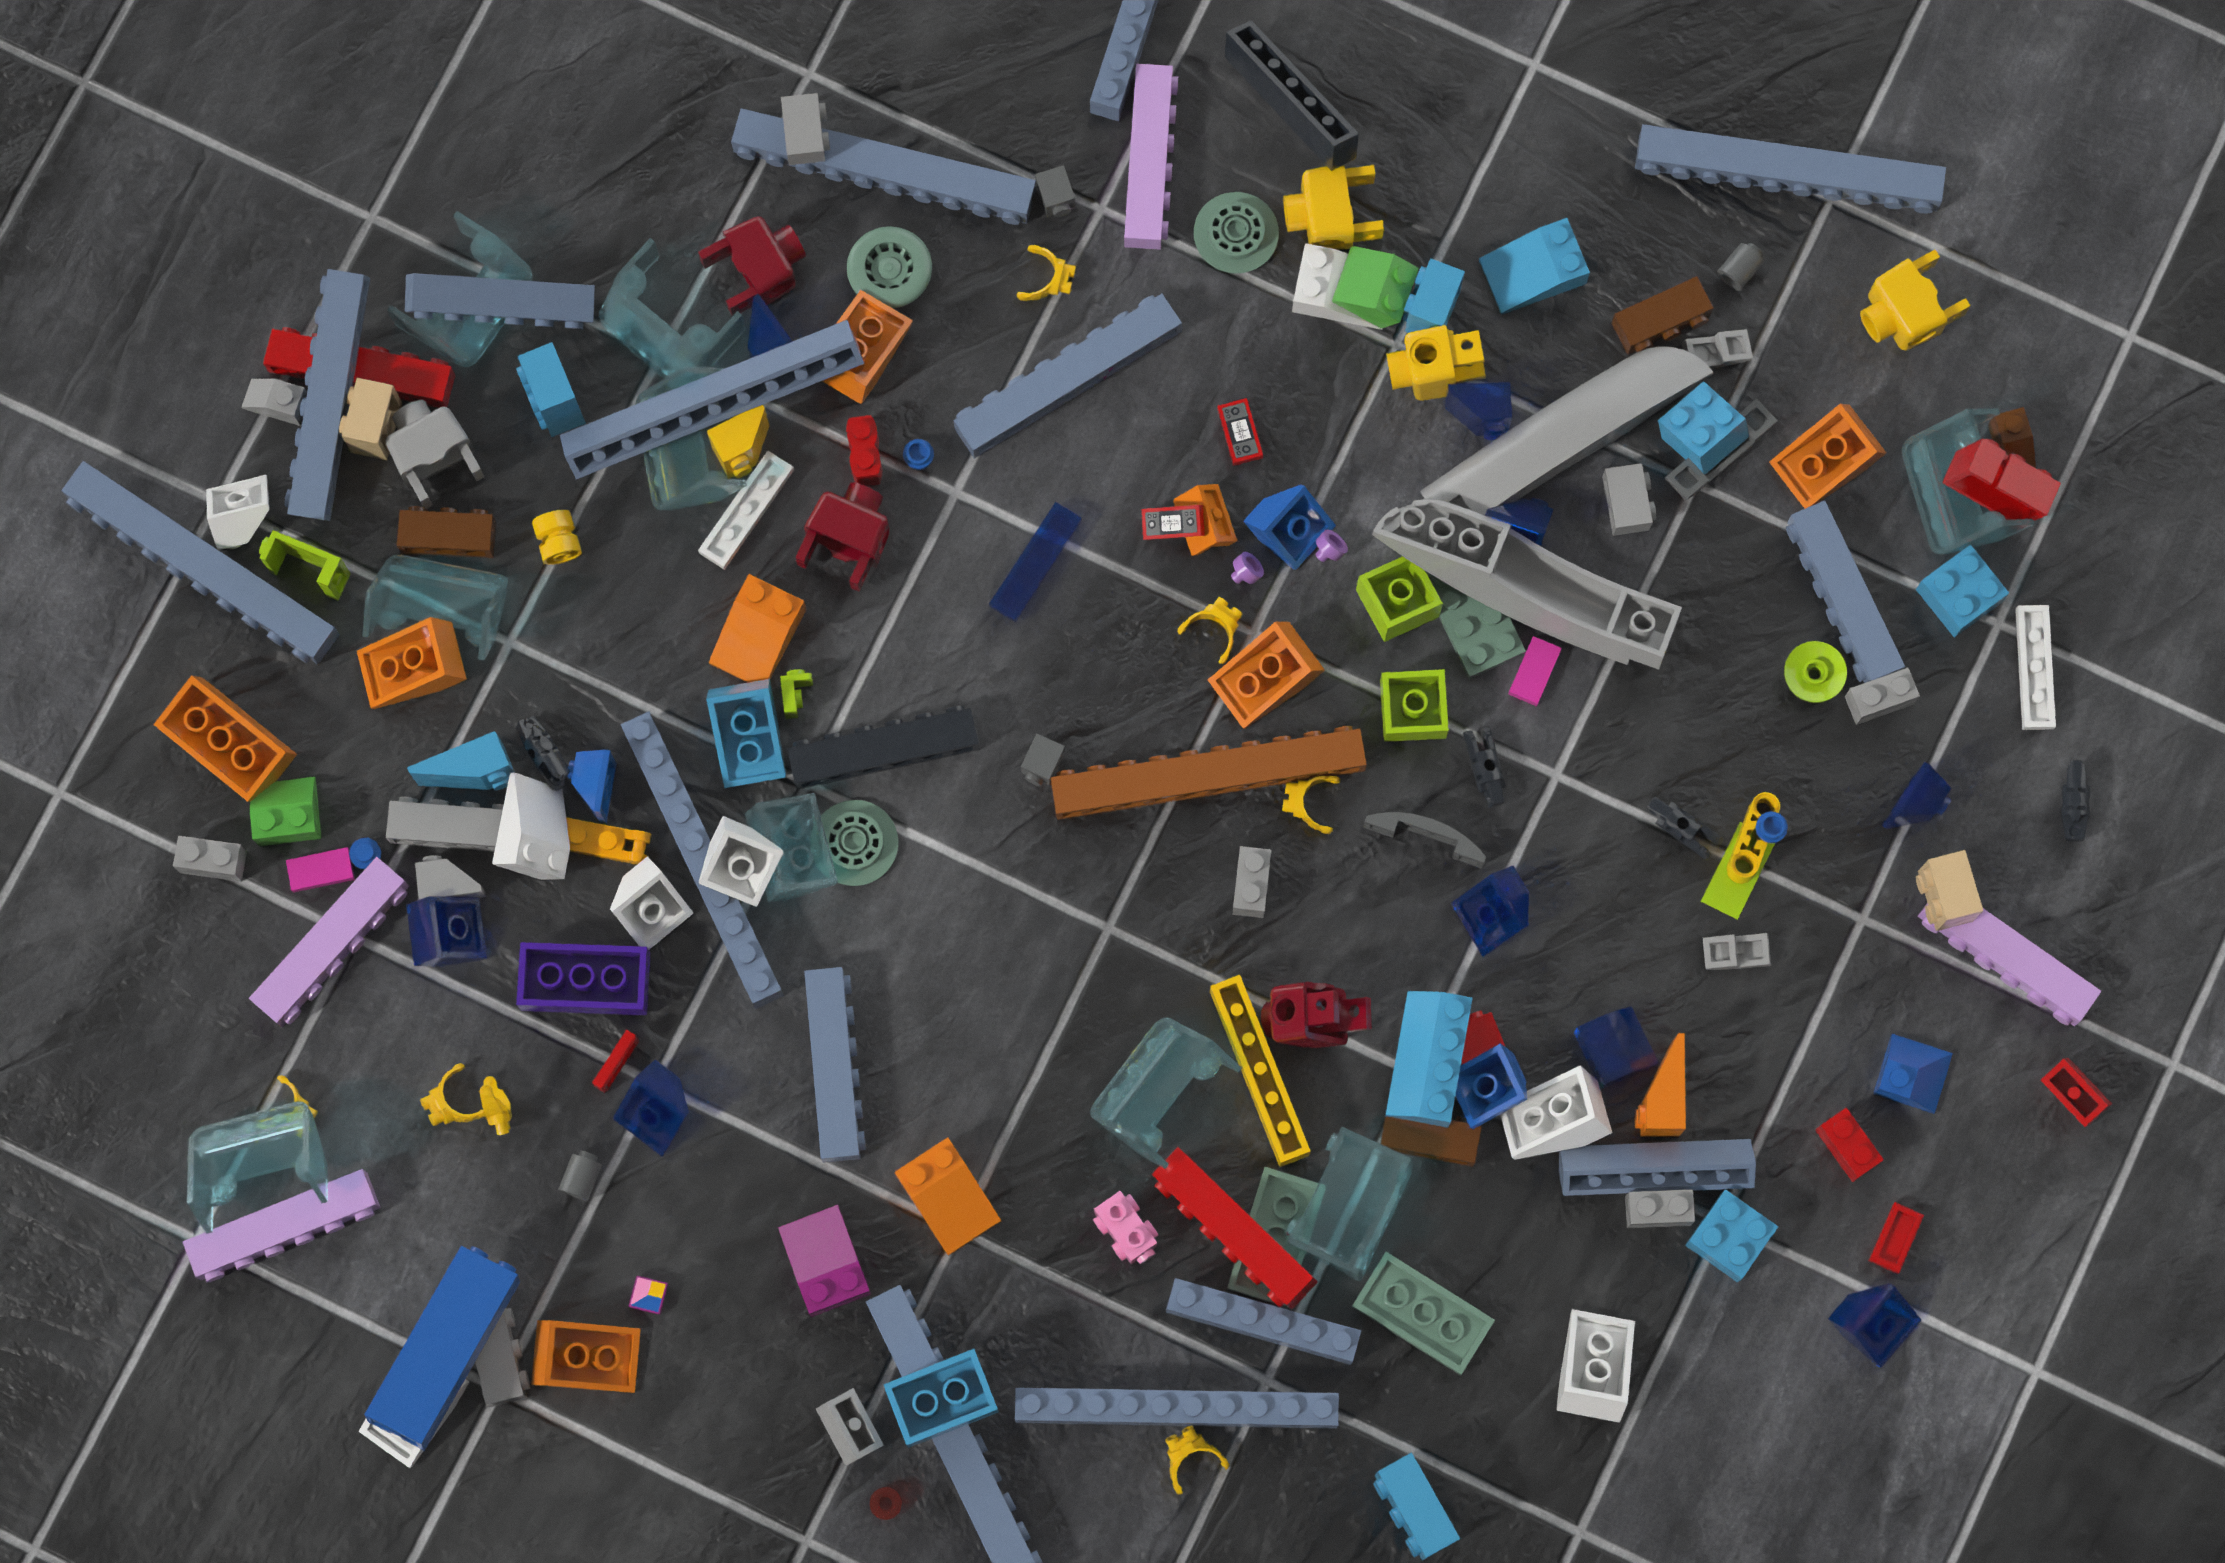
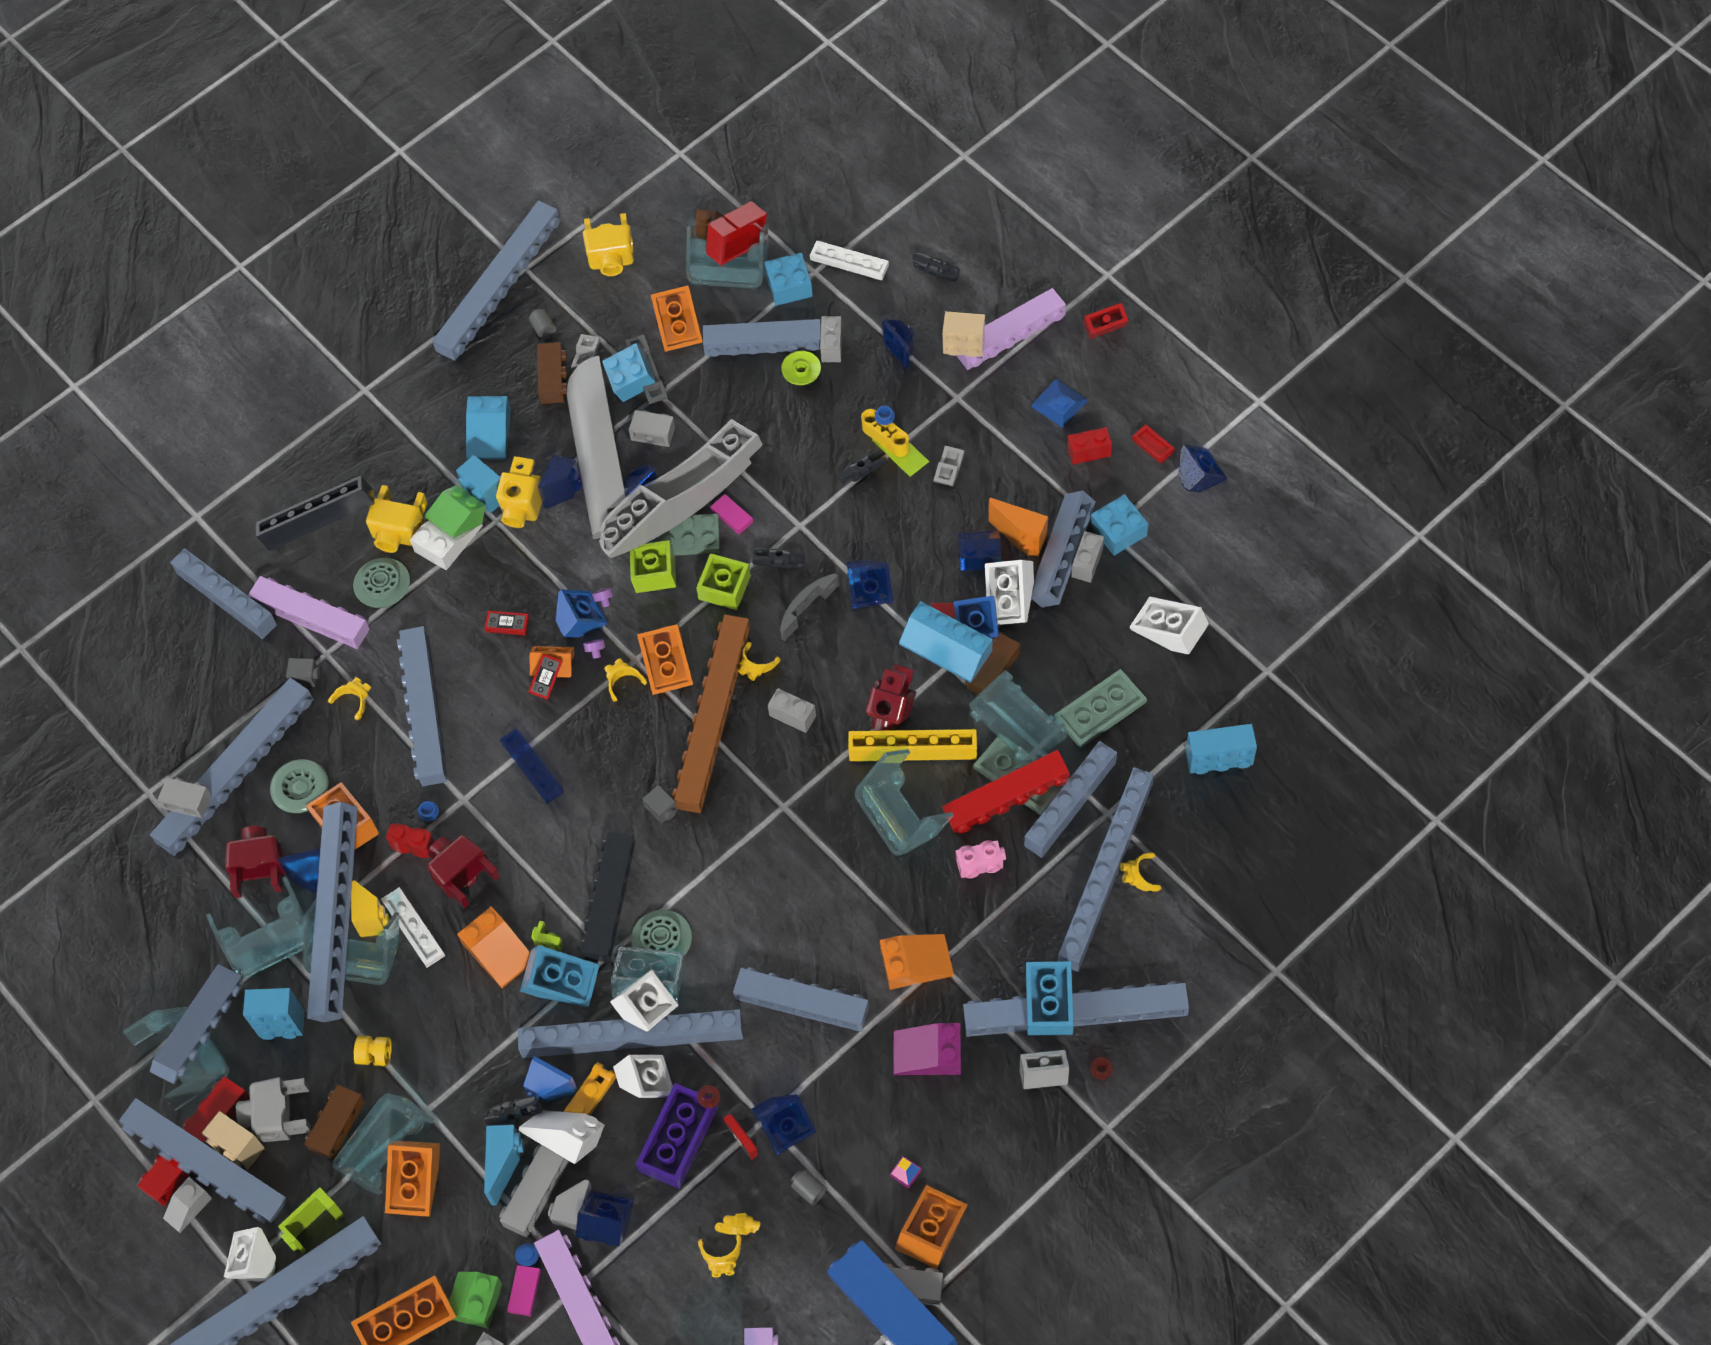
camera: 65 degrees left, 15 degrees down
none -> clear red plate [698,1085,720,1108]

